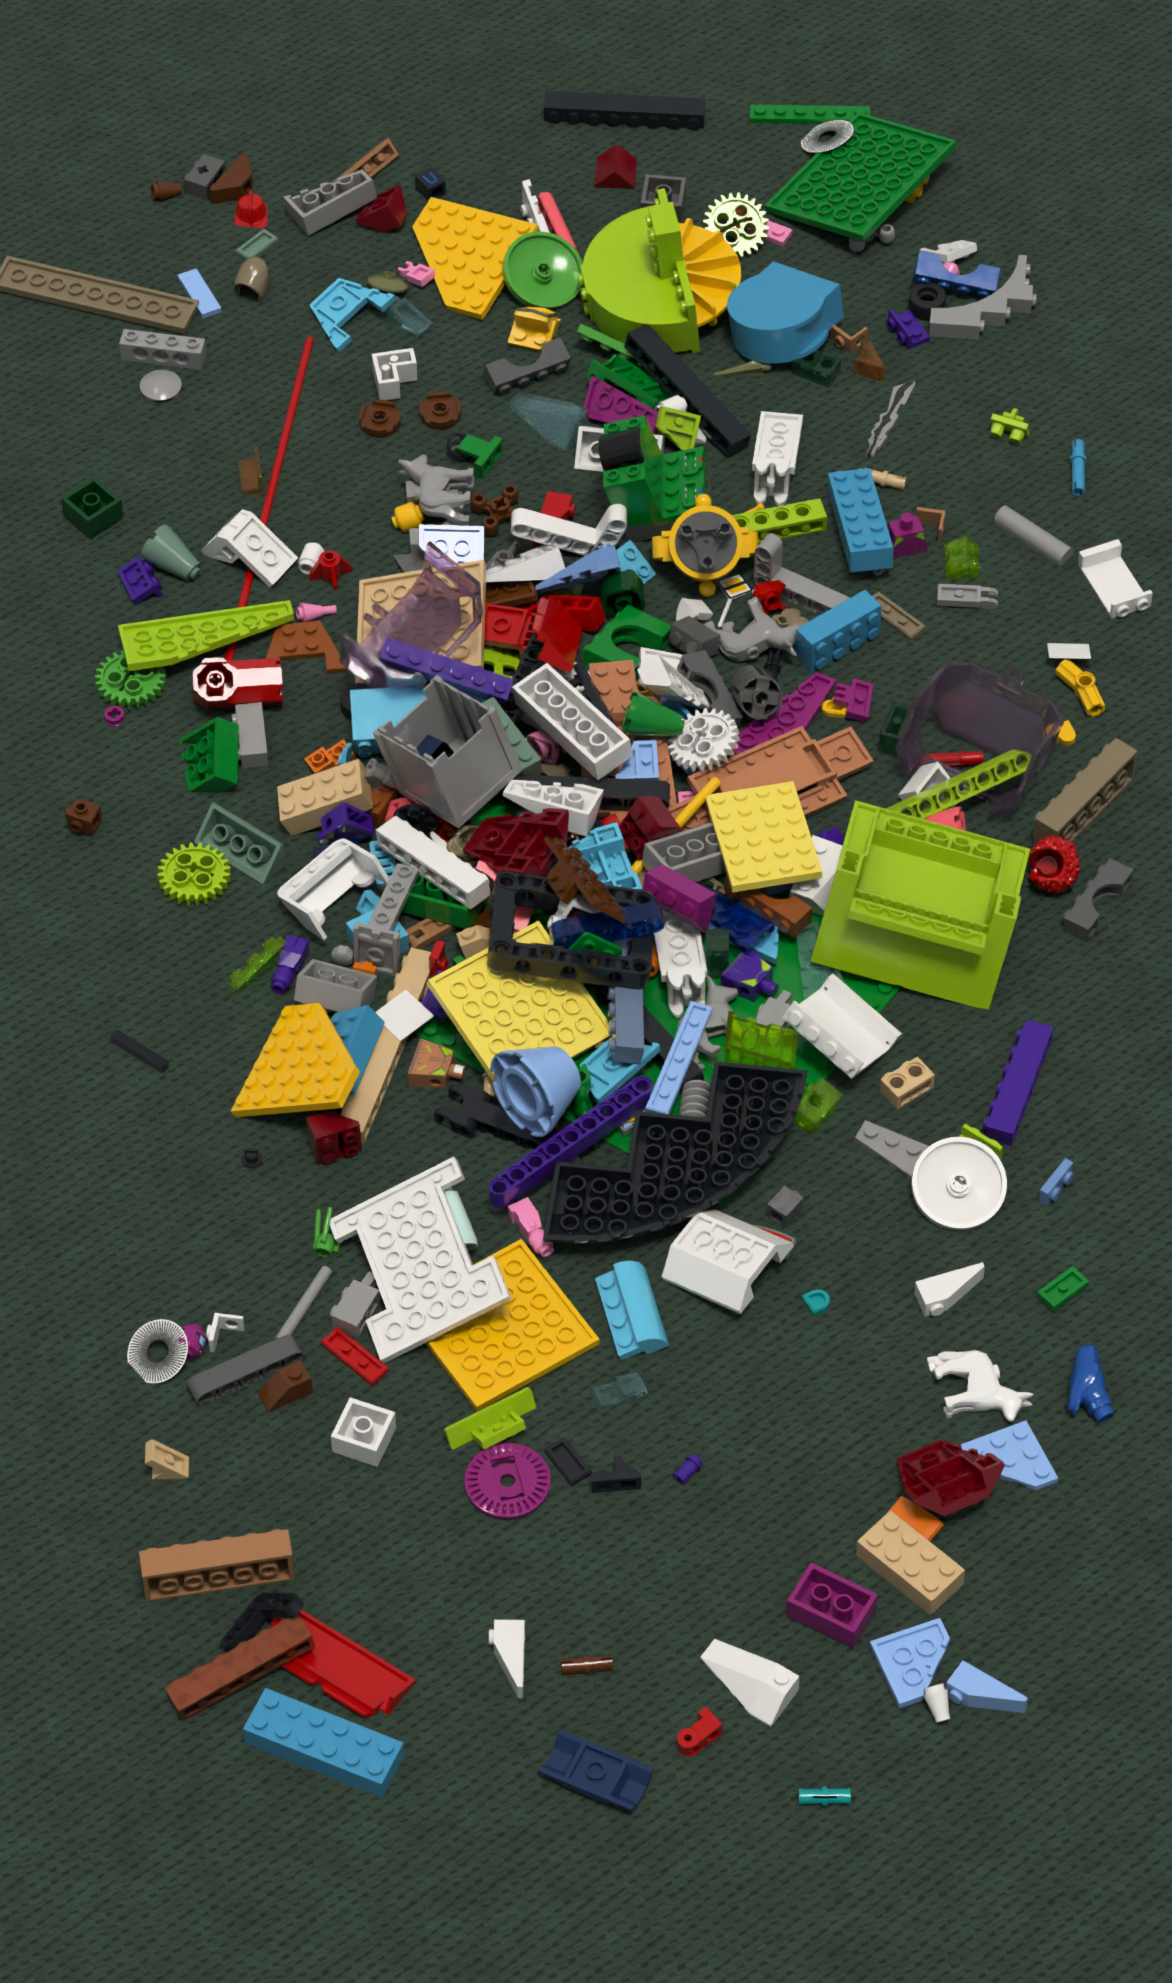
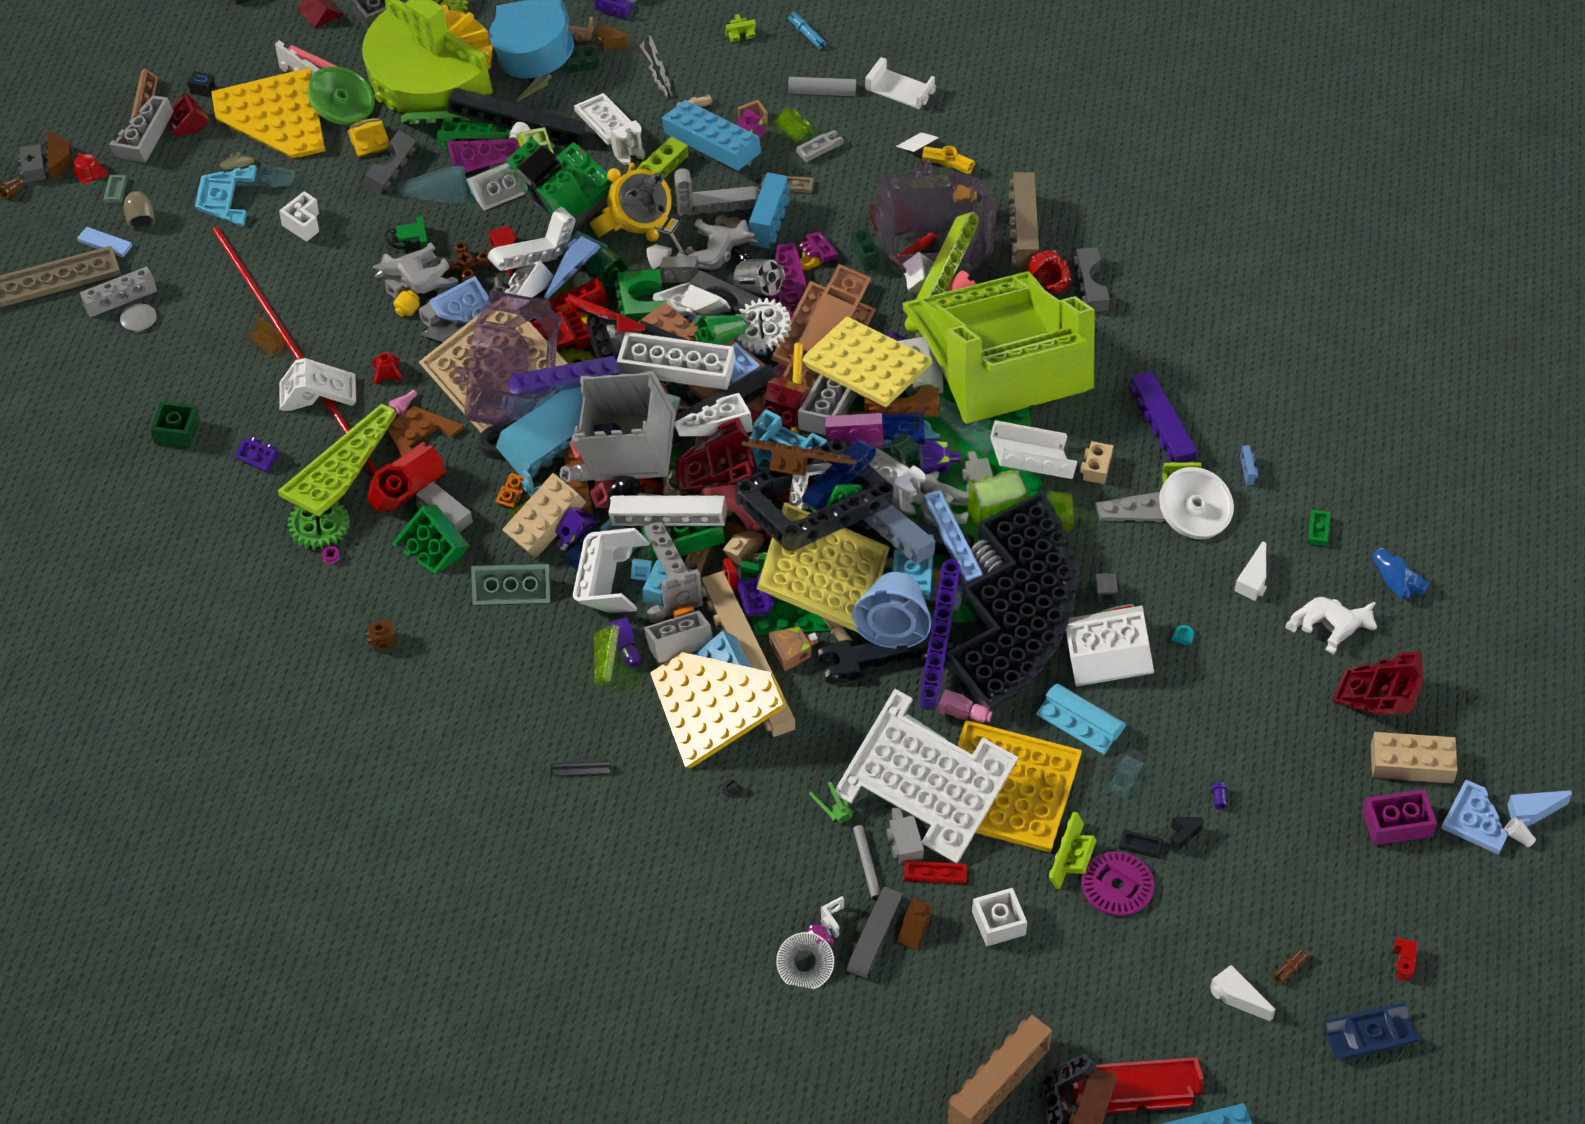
camera: 40 degrees left, 0 degrees up
sand green cone [140,524,201,581] -> none
tan slope [145,1439,189,1479] -> none
lime gear [157,842,231,906] -> none
white brick [298,543,325,575] -> none
dark red slope [306,1111,362,1165] -> none
reddish brown plate [359,400,401,436] -> none
white sticker [376,990,434,1041] -> none
bright pink plate [398,261,436,287] -> none
reddish brown plate [419,392,461,428] -> none
white wedge [700,1639,799,1727] -> none
red brick [751,580,788,615] -> none
teal pin [798,1786,851,1807] -> none
orange slope [887,1496,943,1541] -> none
light blue plate [961,1421,1058,1490] -> none

